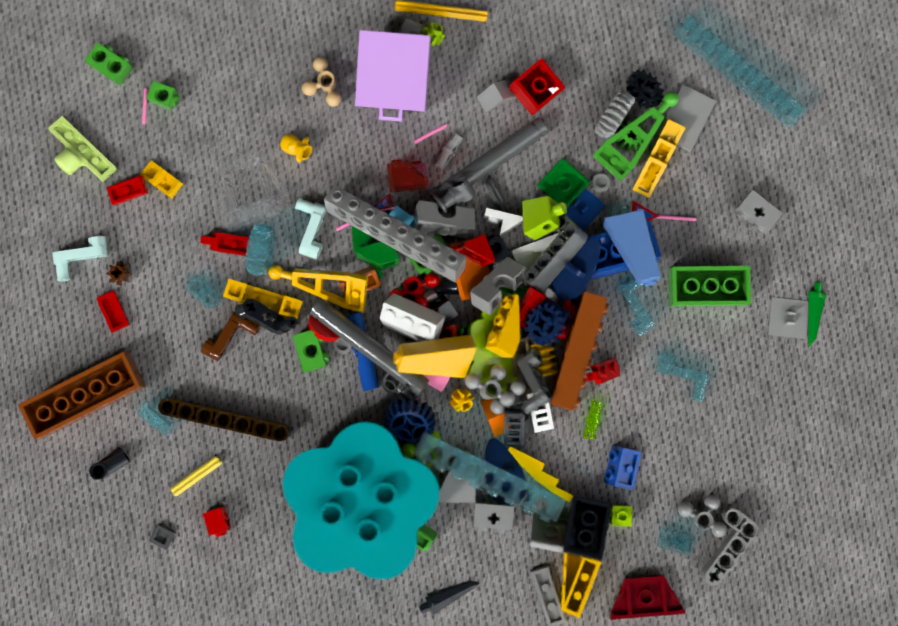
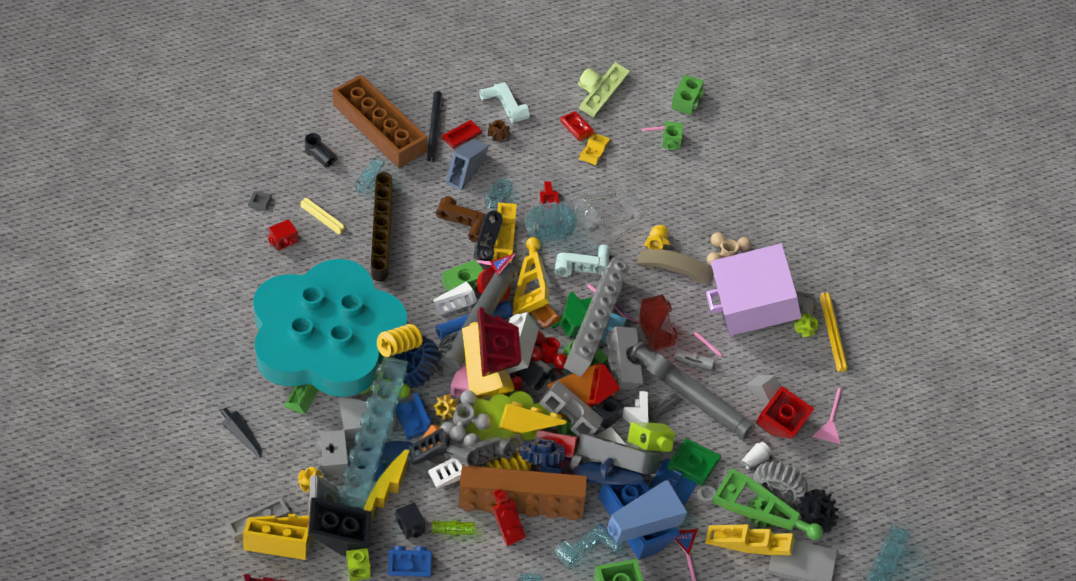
camera: 70 degrees right, 35 degrees down
none -> yellow gear [297,467,324,493]
none -> yellow piece [377,324,422,357]
none -> blue bracket [394,393,433,440]
none -> black brick [396,502,425,539]
none -> black piece [427,91,442,162]
none -> white slope [433,282,477,315]
none -> sand blue slope [445,139,489,190]
none -> piece [471,253,515,275]
none -> dark red wing [477,307,522,377]
none -> dark tan slope [636,249,713,285]
none -> white cone [741,442,772,470]
none -> bright pink piece [812,388,842,444]

